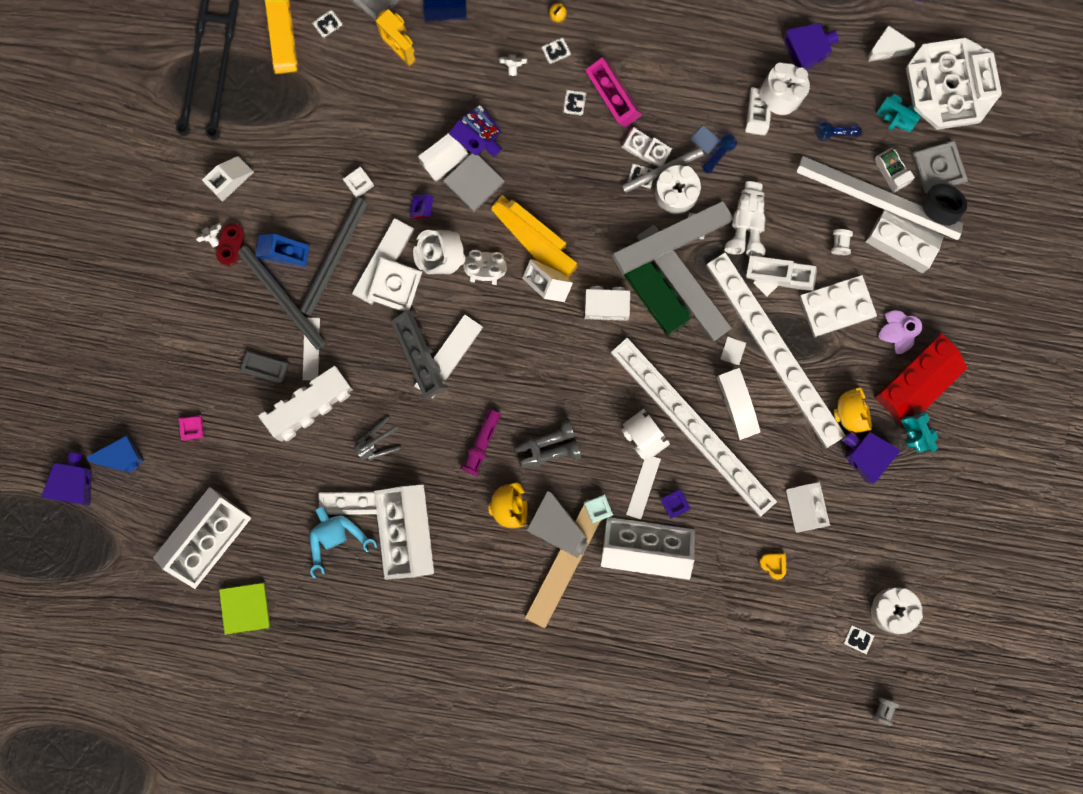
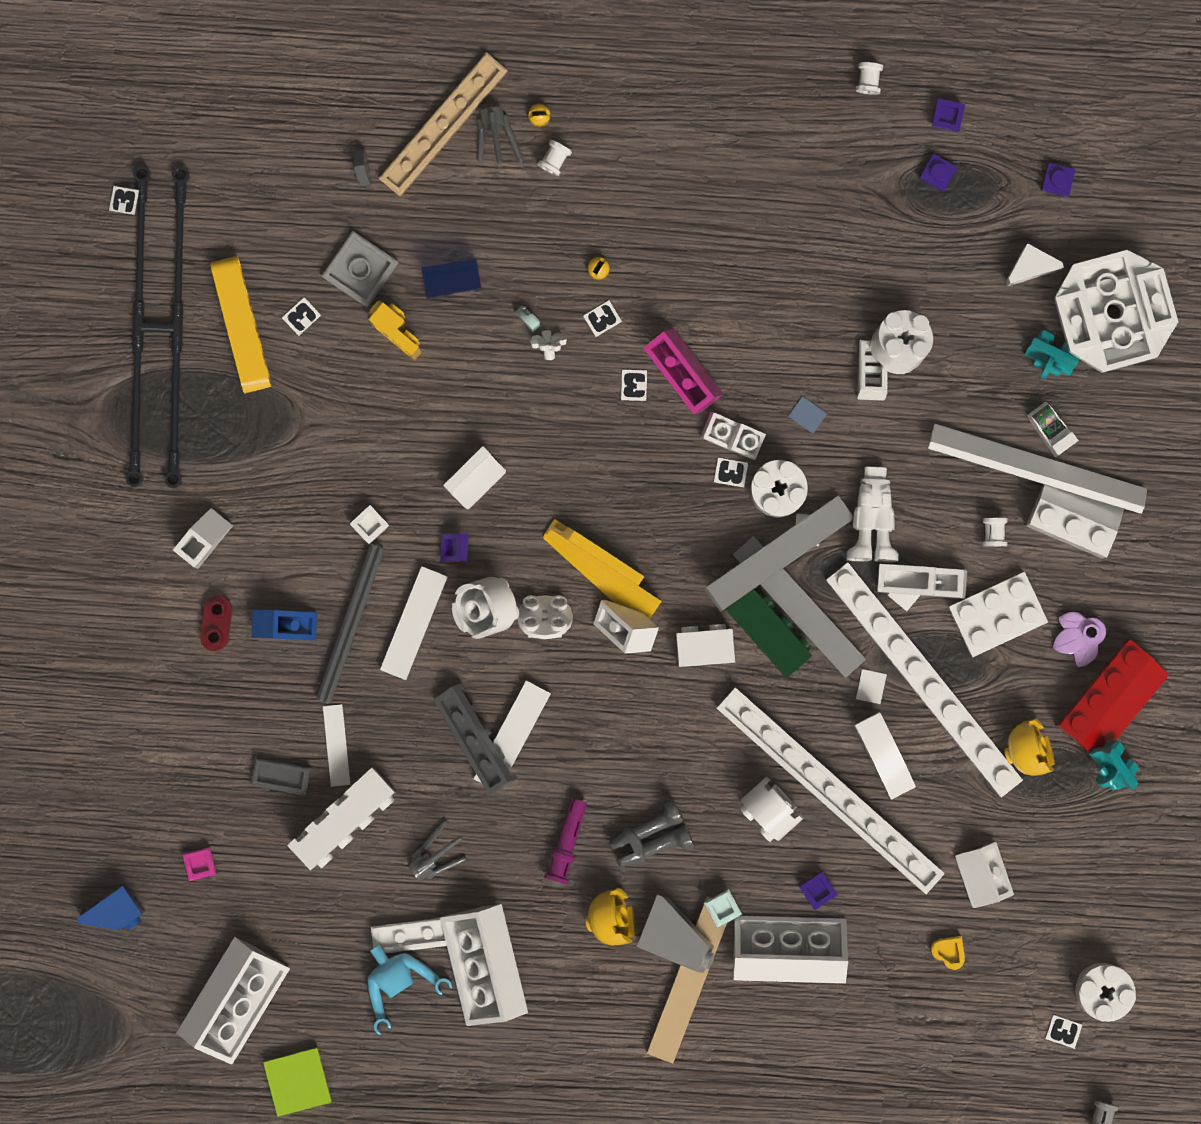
camera: 10 degrees left, 5 degrees up
dark purple torso [41,452,91,505] -> none
white plant [195,223,222,247] -> none
dark grey axle [238,245,326,350] -> none
white tile [367,257,422,312] -> none
light grey tile [443,153,505,212] -> none
dark purple torso [449,105,503,158] -> none
light grey bar [622,147,704,193] -> none
white sticker [626,457,661,520] -> none
clear blue piece [703,134,737,174] -> none
dark purple torso [783,24,839,71] -> none
clear blue piece [816,122,862,141] -> none
dark purple torso [843,431,900,484] -> none
light grey tile [912,141,968,194] -> none
black tyre [922,183,967,226] -> none
none -> light aqua tile [515,306,540,332]

